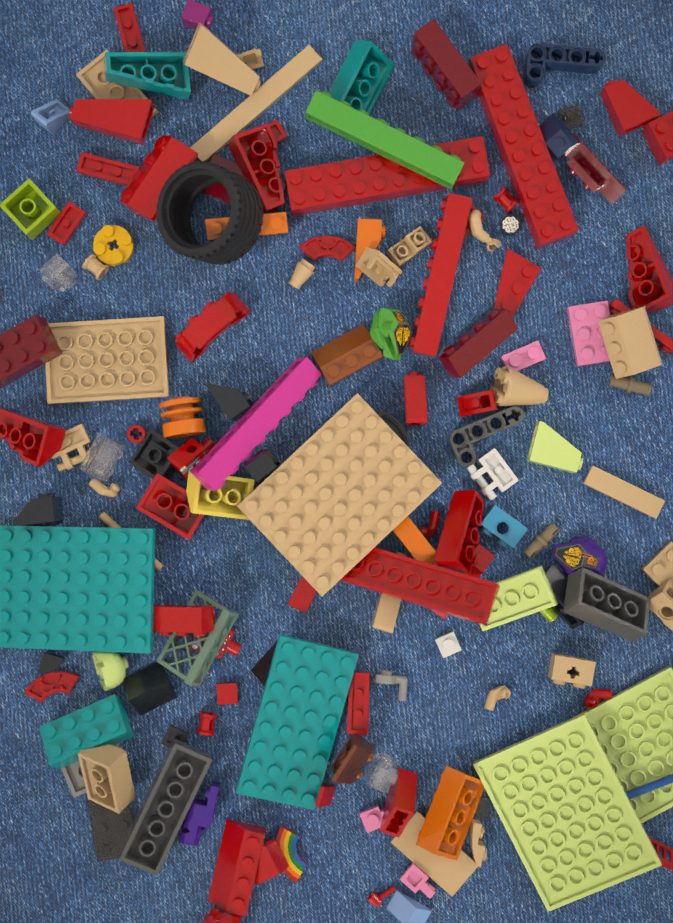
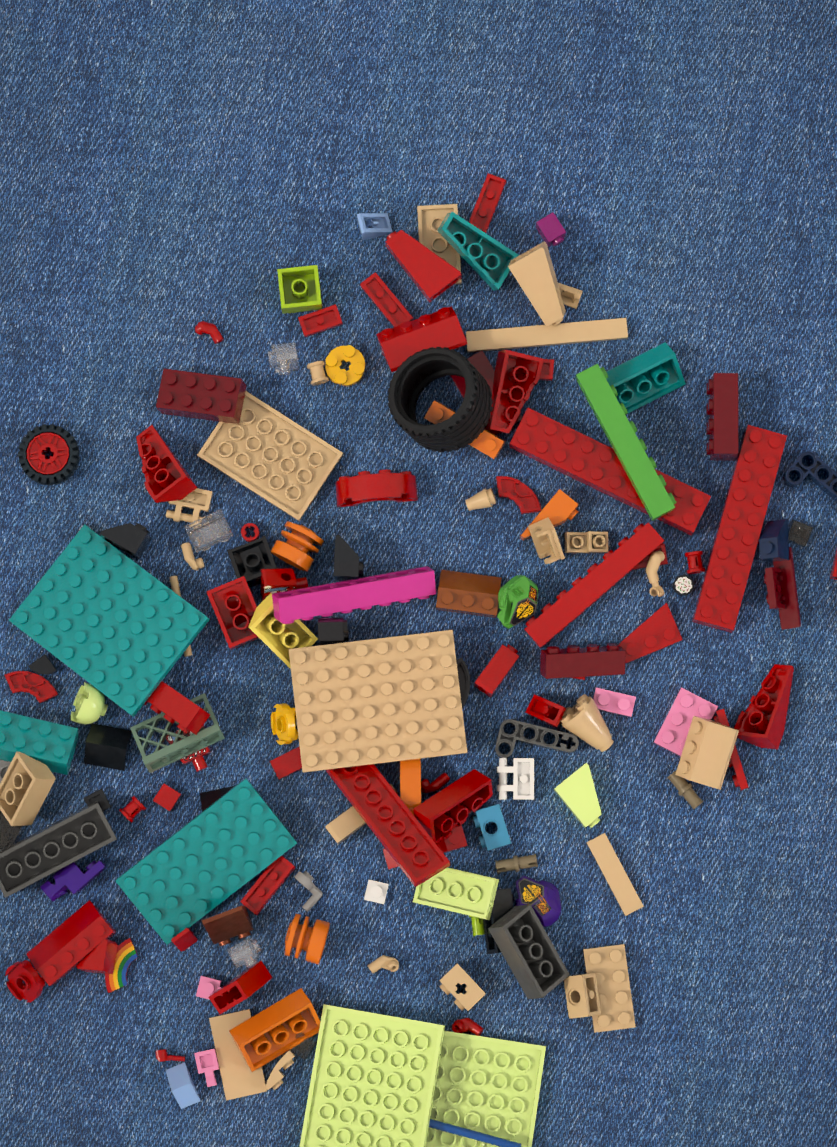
camera: 45 degrees right, 5 degrees down
none -> yellow plate [271,703,298,745]
none -> orange wheel [284,913,330,965]

